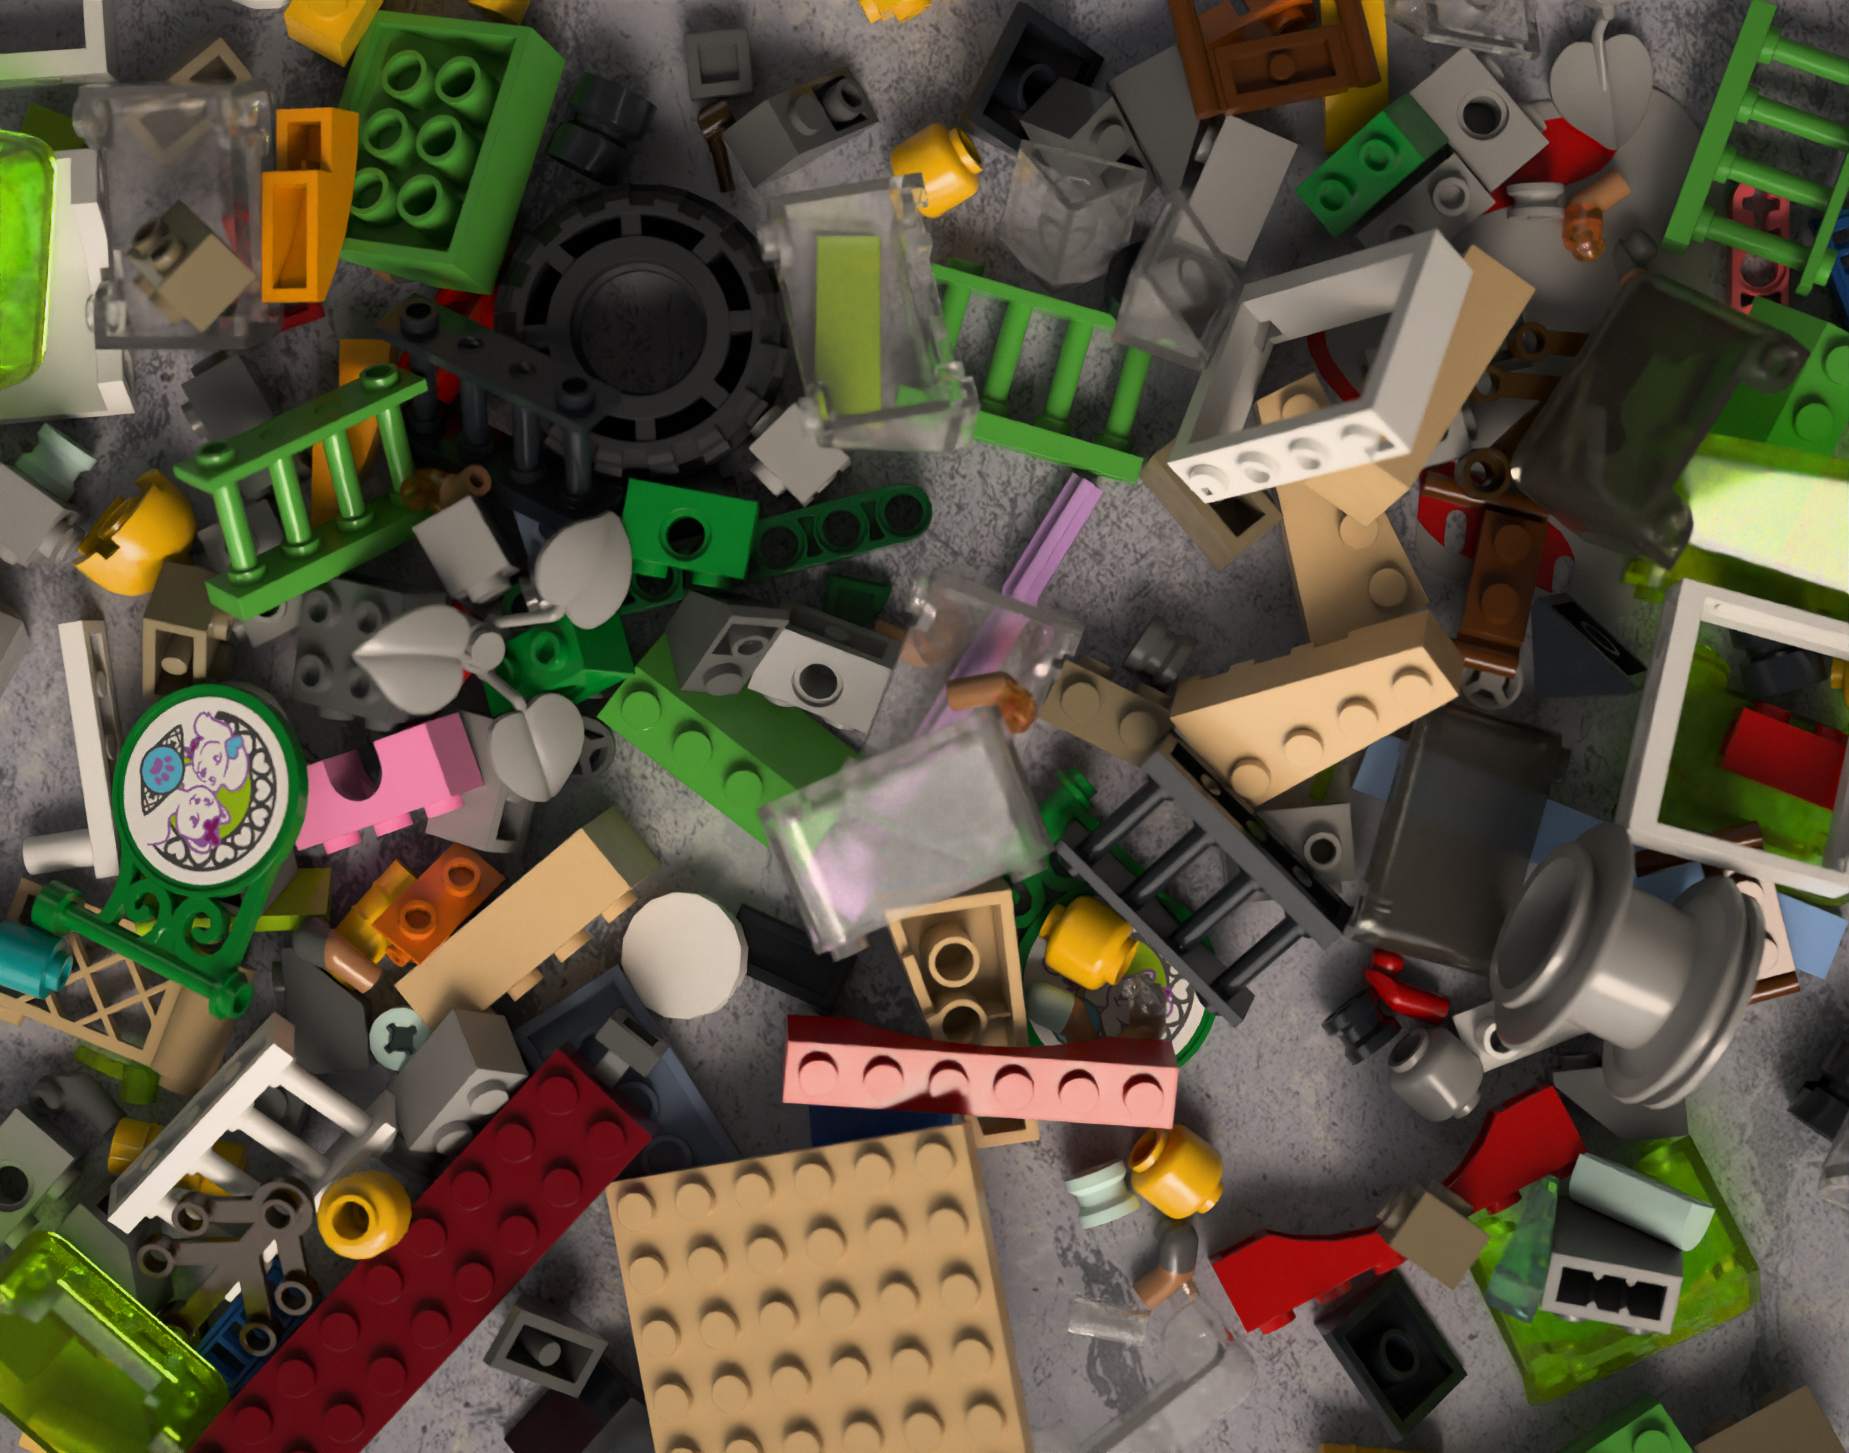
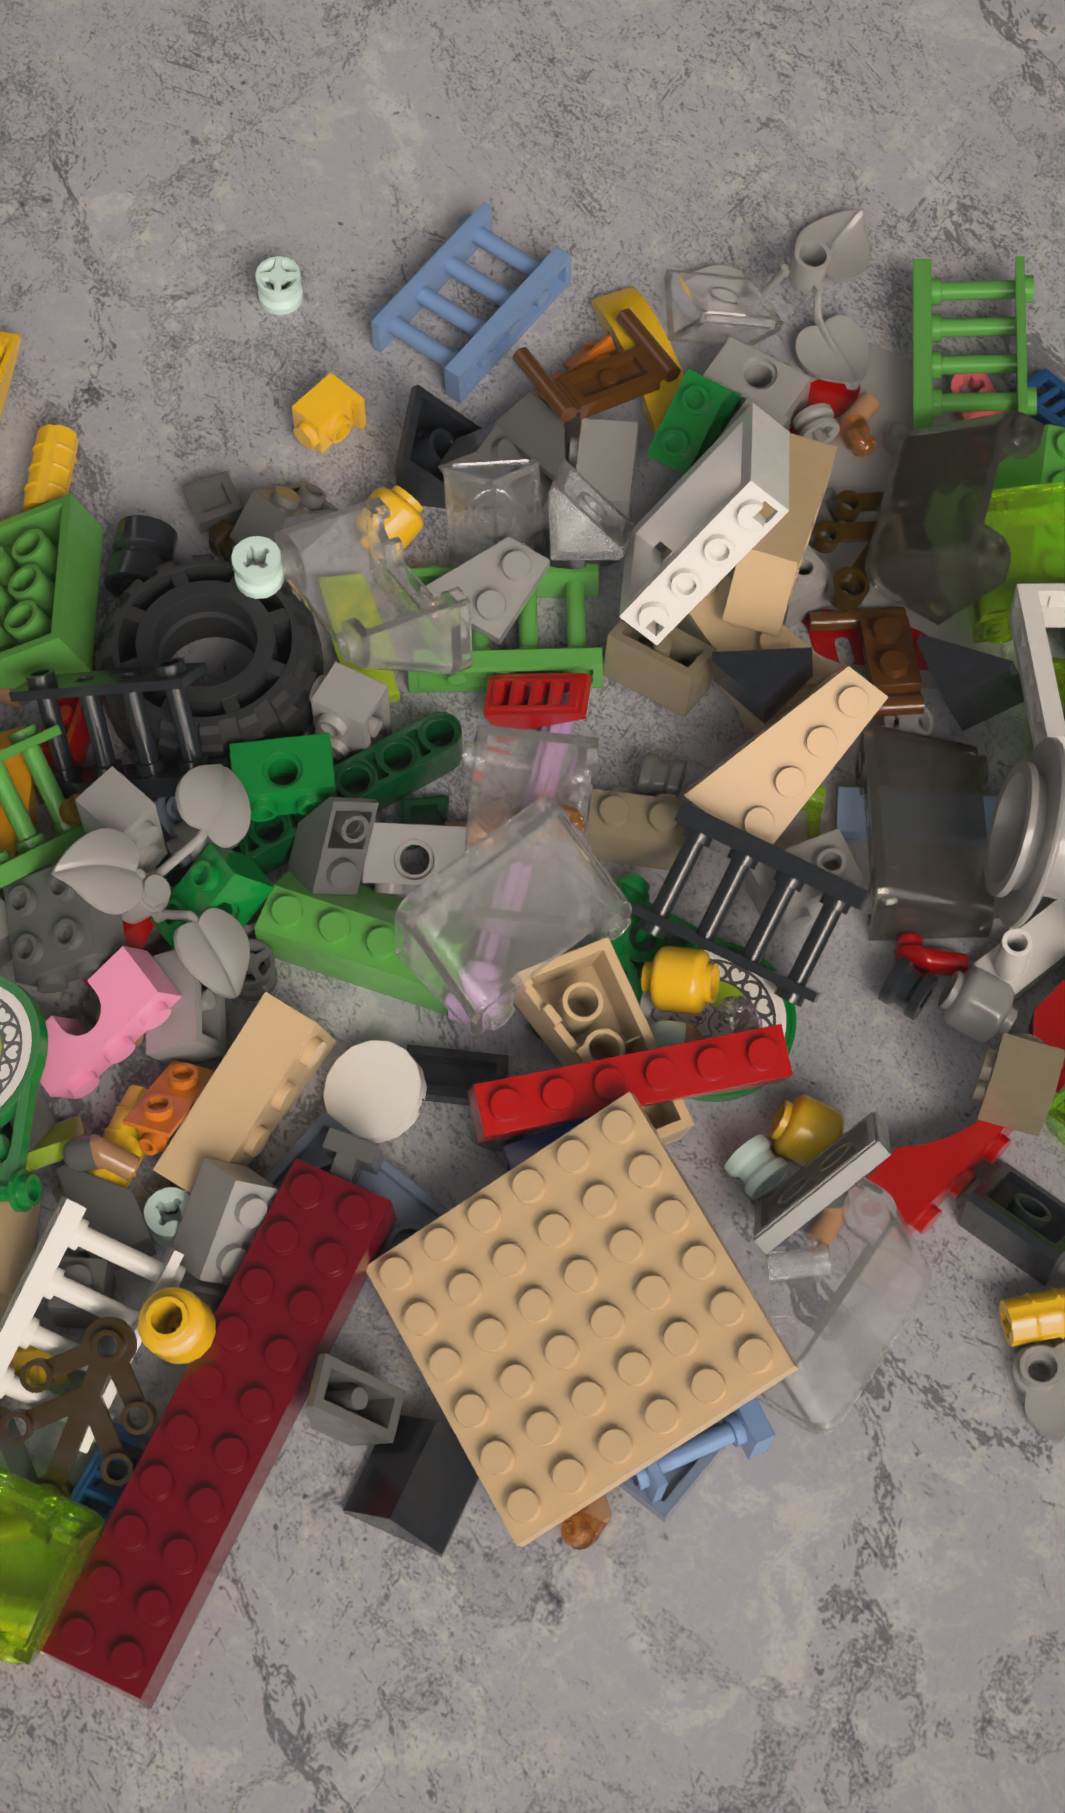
camera: 20 degrees left, 25 degrees down
none -> light aqua wheel [231,536,284,599]
none -> light grey wing [420,537,550,645]
none -> red slope [483,673,592,735]
none -> black slope [712,647,813,724]
none -> light grey tile [754,1111,891,1254]

